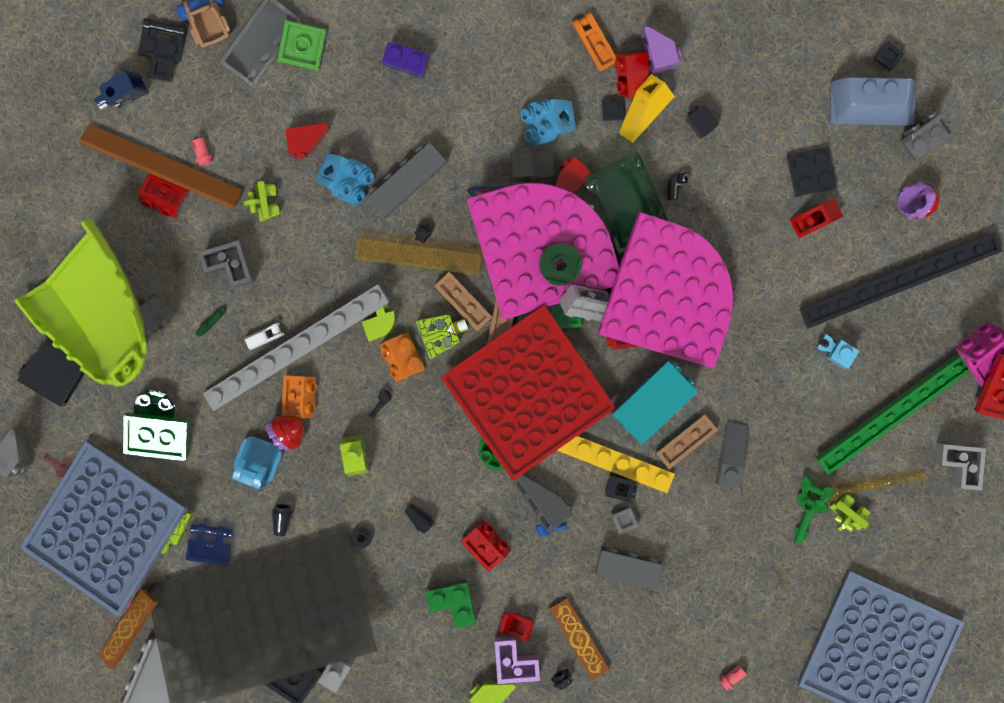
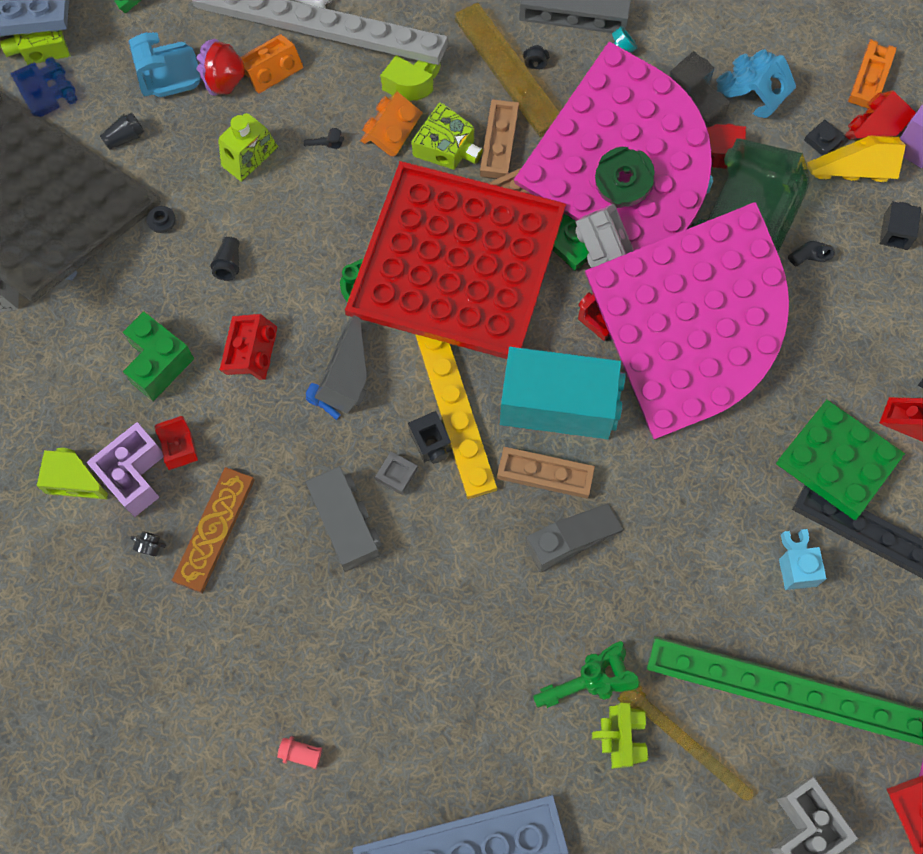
camera: 45 degrees right, 20 degrees down
none -> teal tile [612,26,638,53]
none -> green plate [776,399,905,520]

